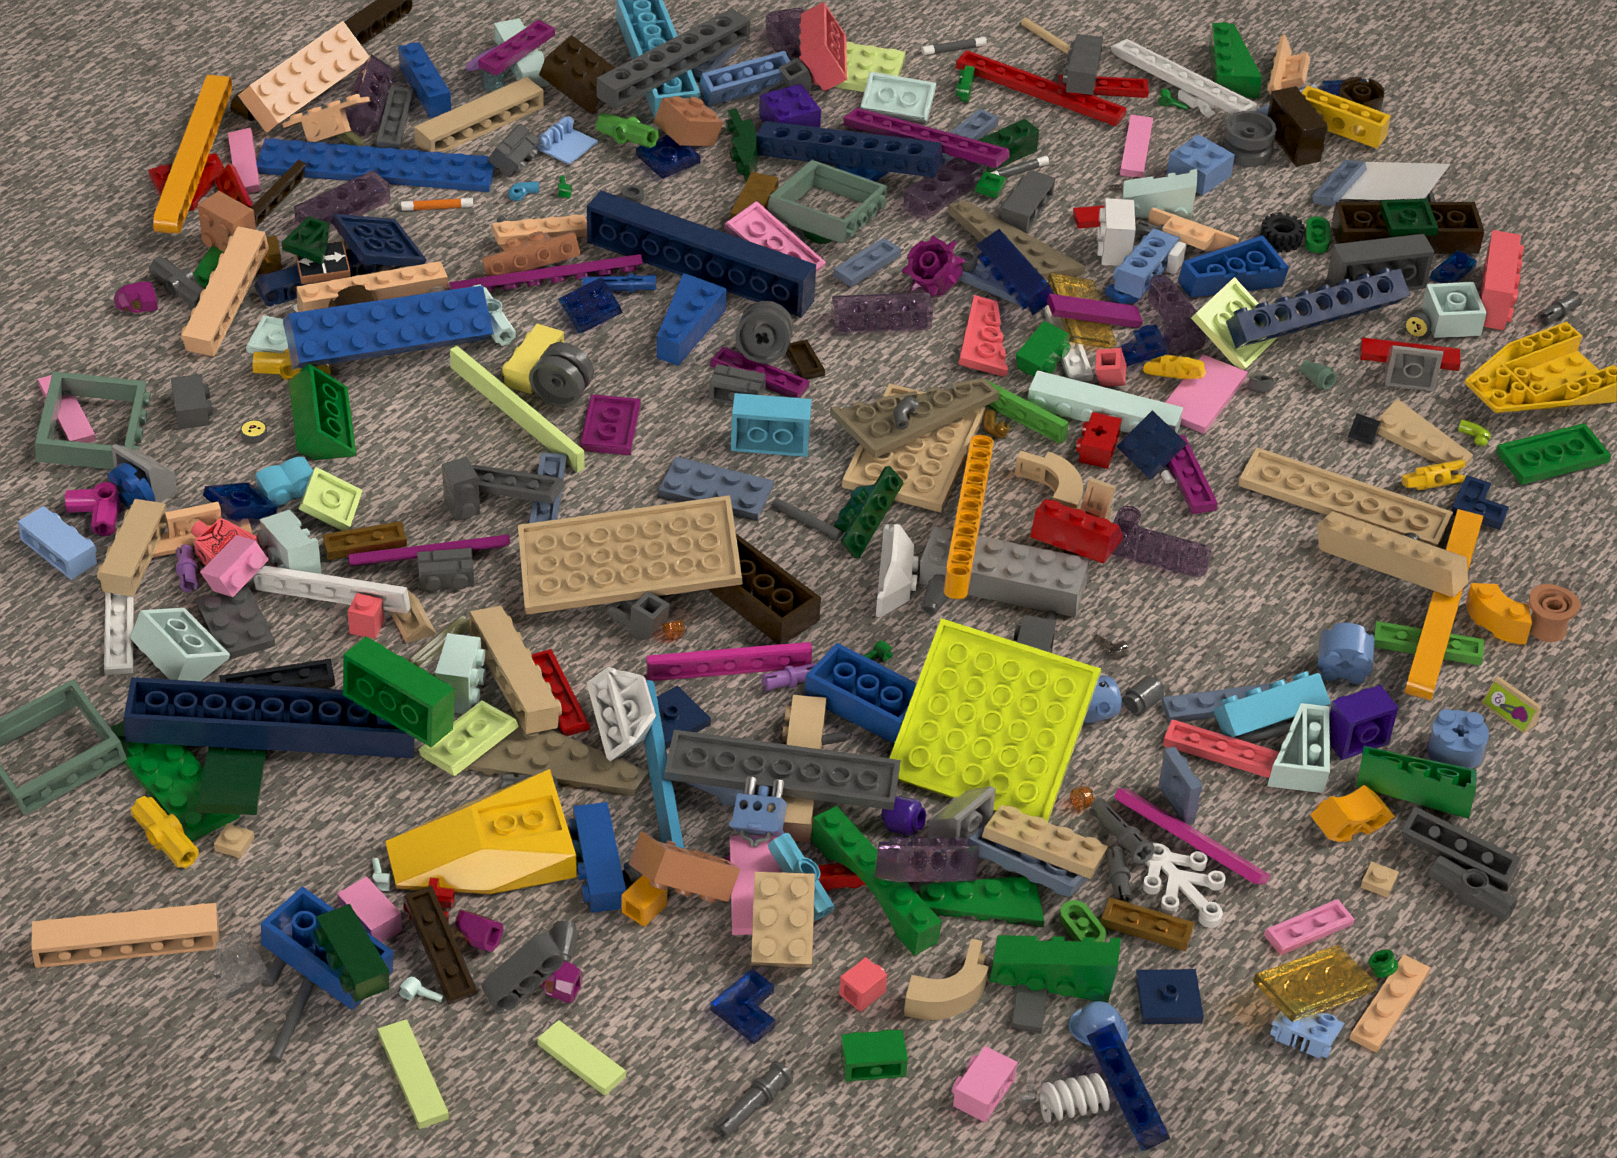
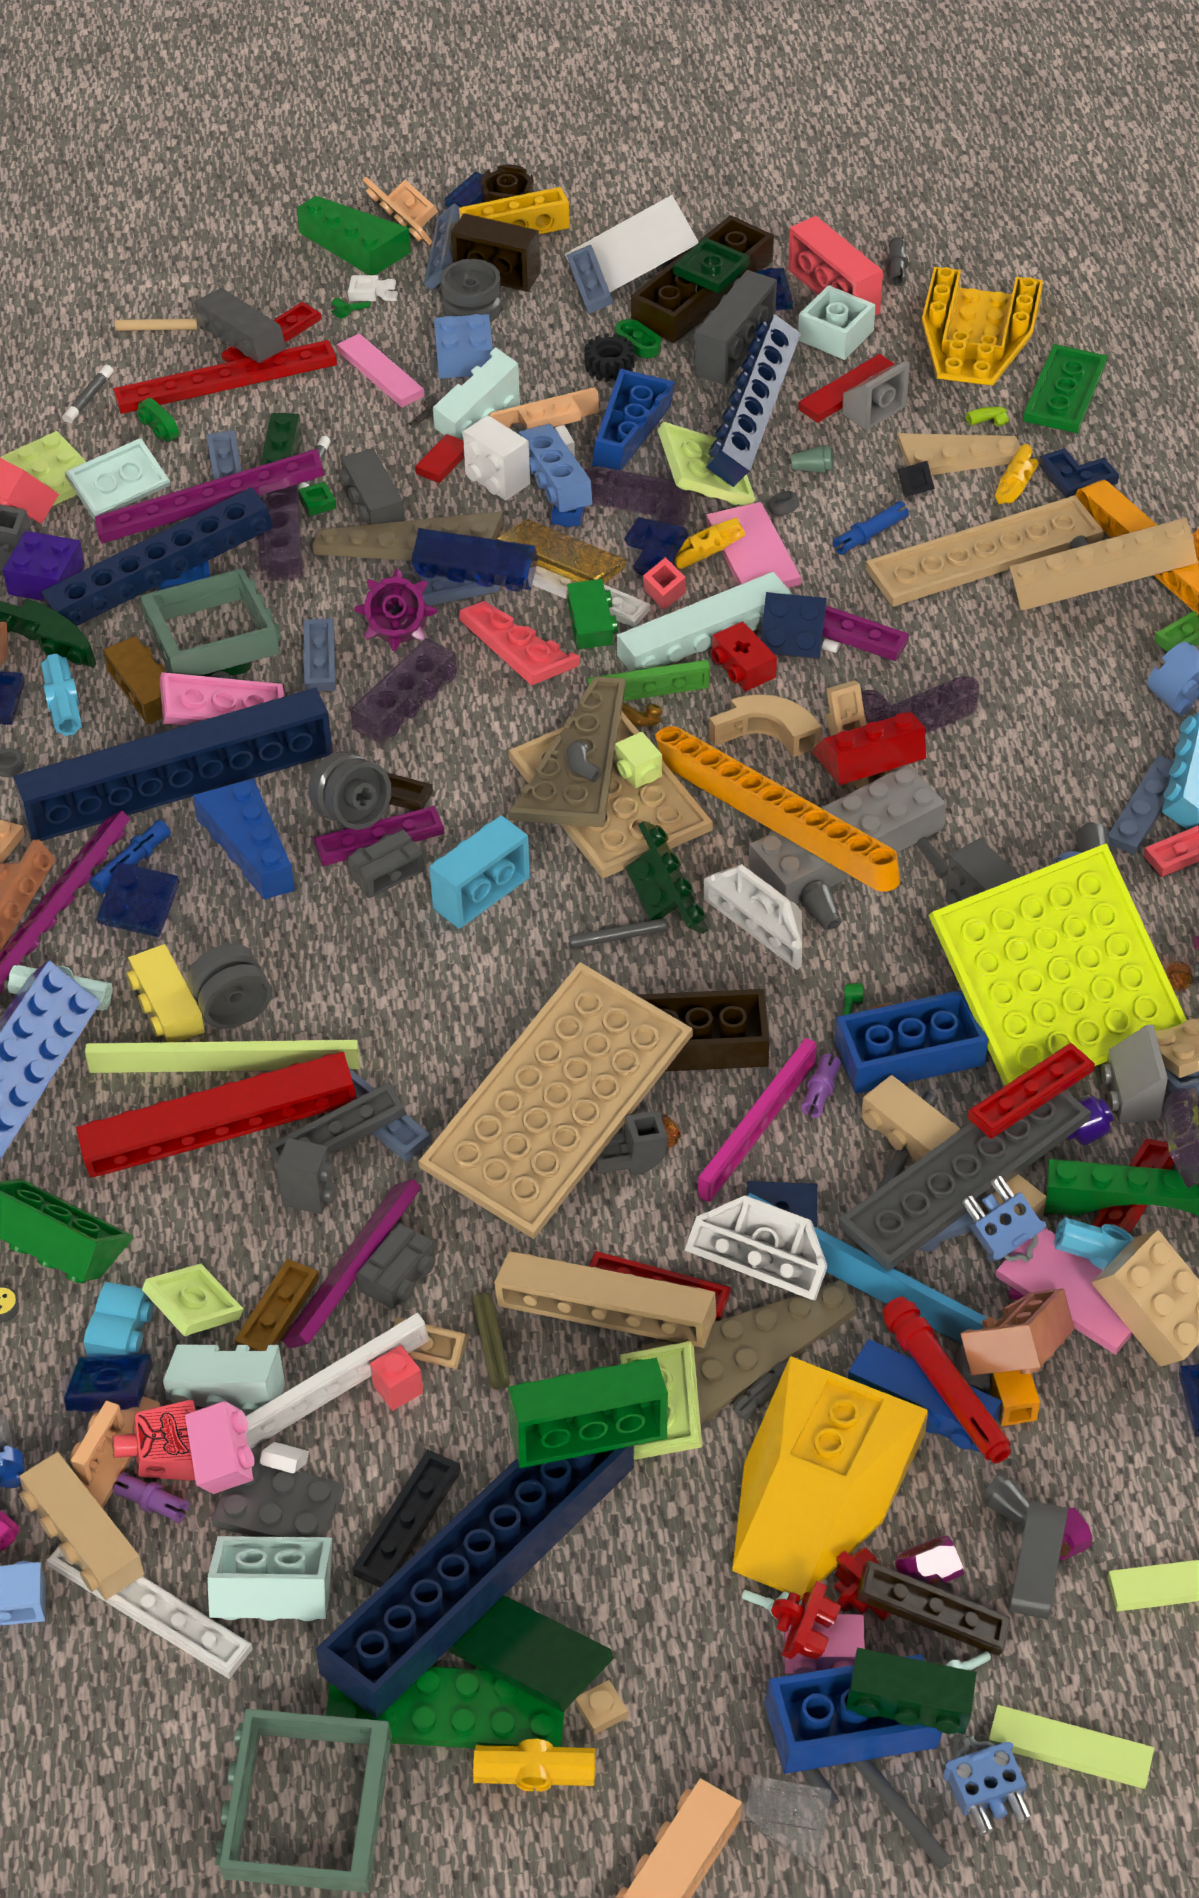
camera: 45 degrees left, 5 degrees up
light aqua brick [435,633,486,714] -> none
magenta tile [580,394,641,455] -> none
sand blue plate [658,457,774,521] -> none
magenta tile [1046,294,1143,328] -> none
clear smoke hand [1093,634,1128,660] -> none
white tile [1111,39,1257,114] -> none
tile [1405,312,1431,338] -> none
none -> medium azure piece [41,654,82,736]
none -> red brick [76,1051,357,1178]
none -> white tile [260,1442,309,1473]
none -> yellowish green brick [615,732,662,789]
none -> red hips [771,1581,841,1660]
none -> blue pin [832,501,909,555]
none -> red cylinder [882,1297,1011,1464]
none -> medium blue piece [943,1736,1031,1836]
none -> red tile [967,1043,1095,1139]

